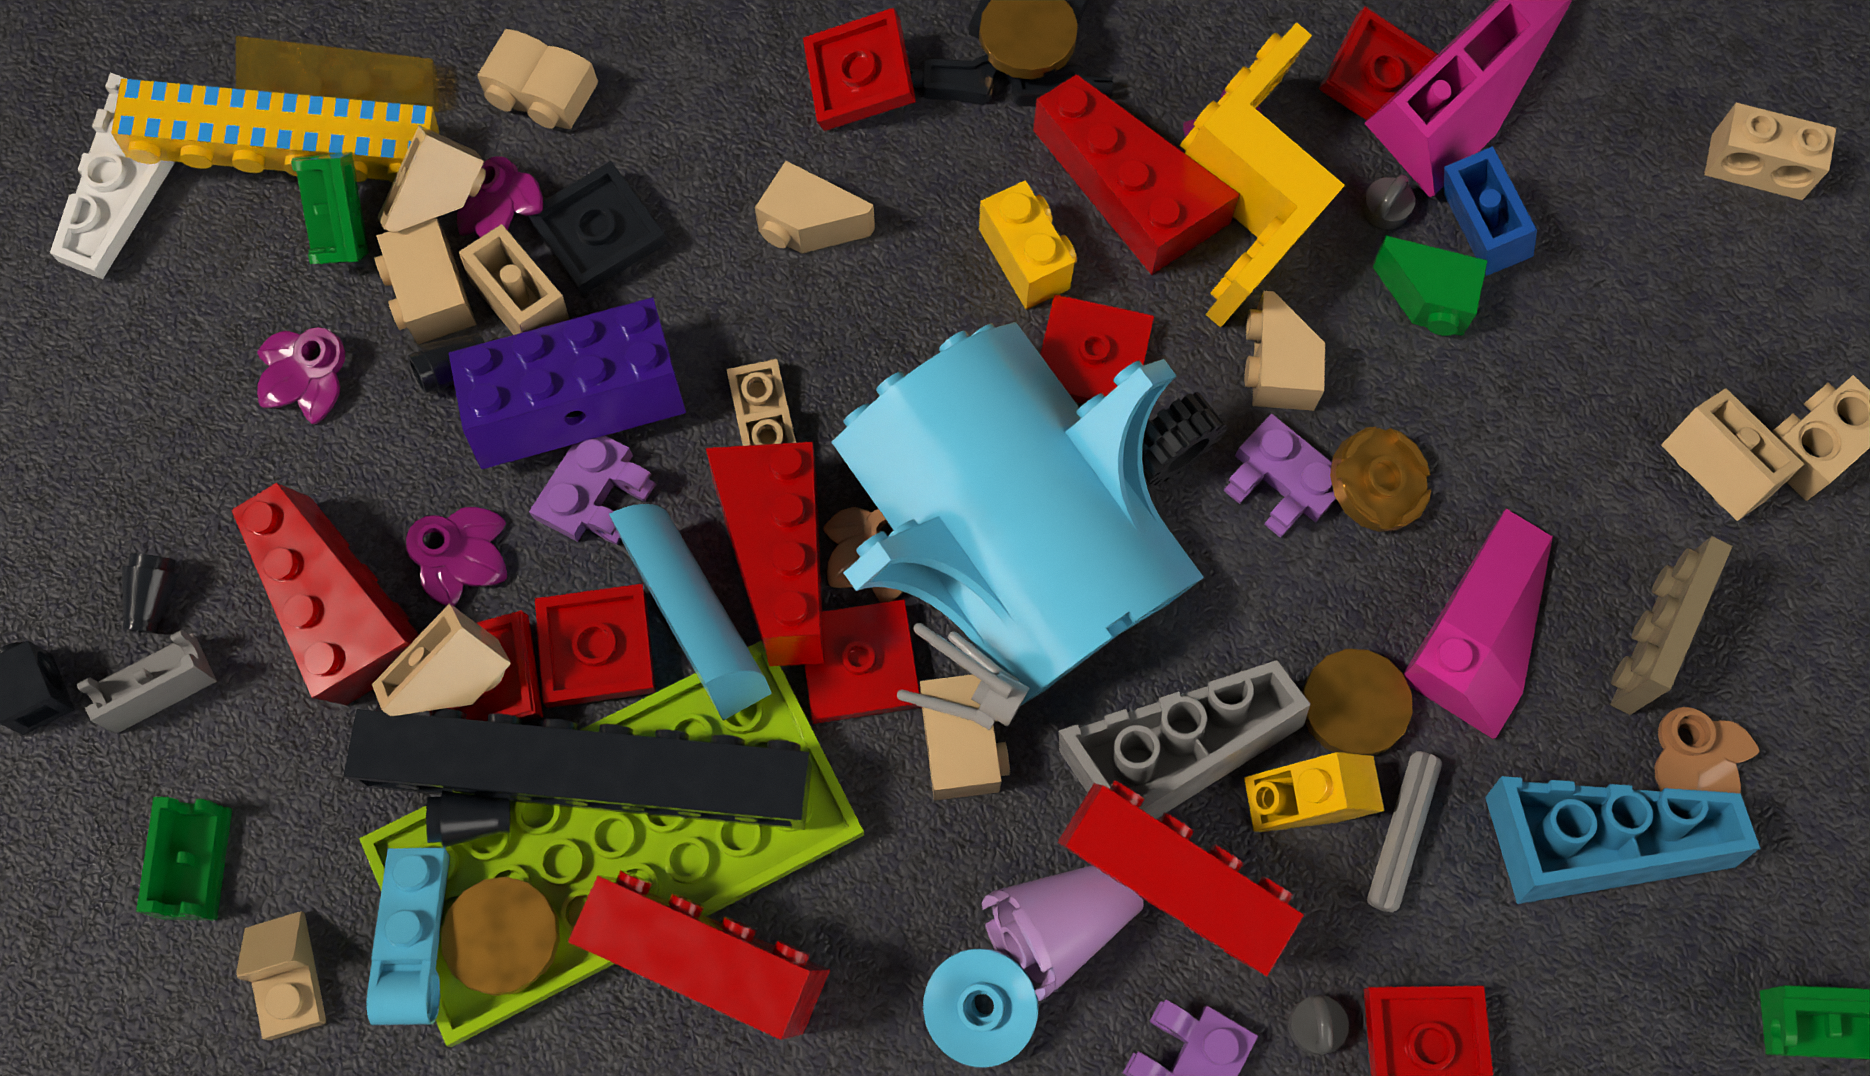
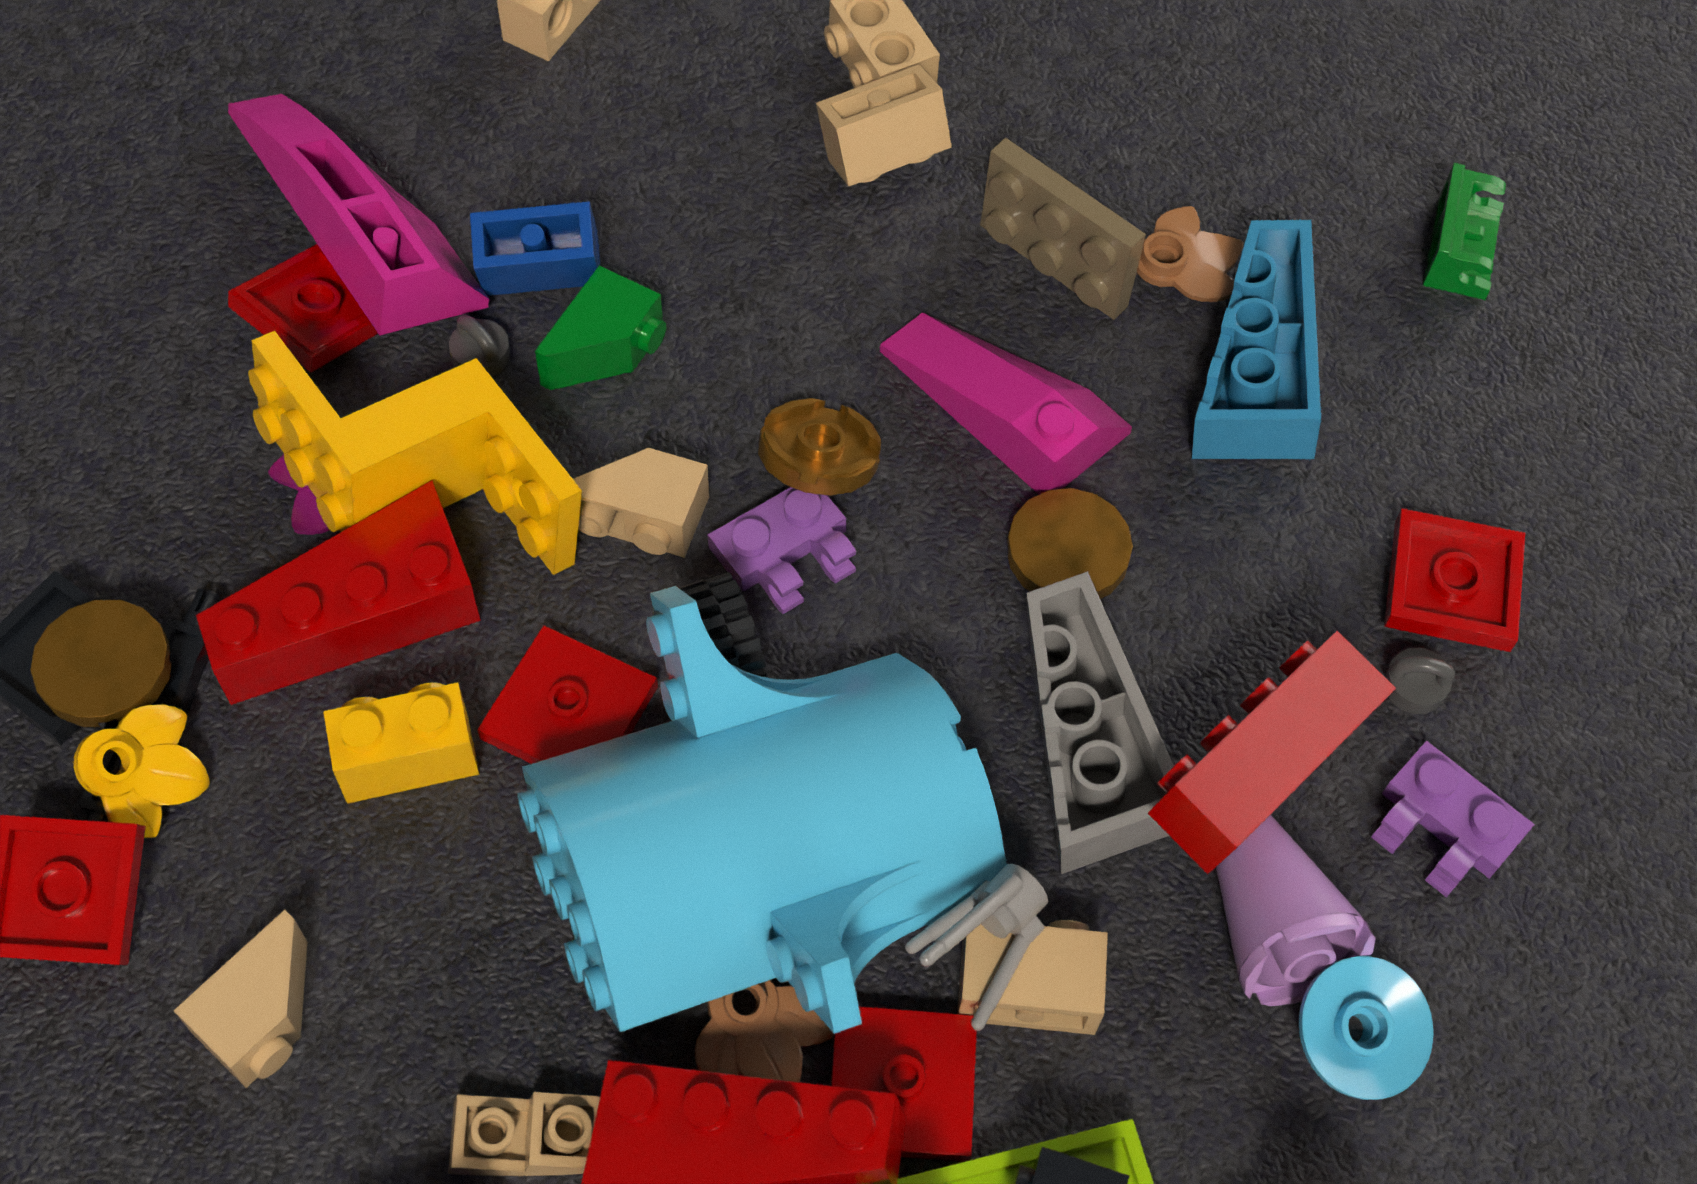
camera: 80 degrees left, 10 degrees down
yellow slope [1244,752,1384,832] -> none
light grey axle [1367,751,1442,913] -> none
none -> yellow plate [73,704,210,838]

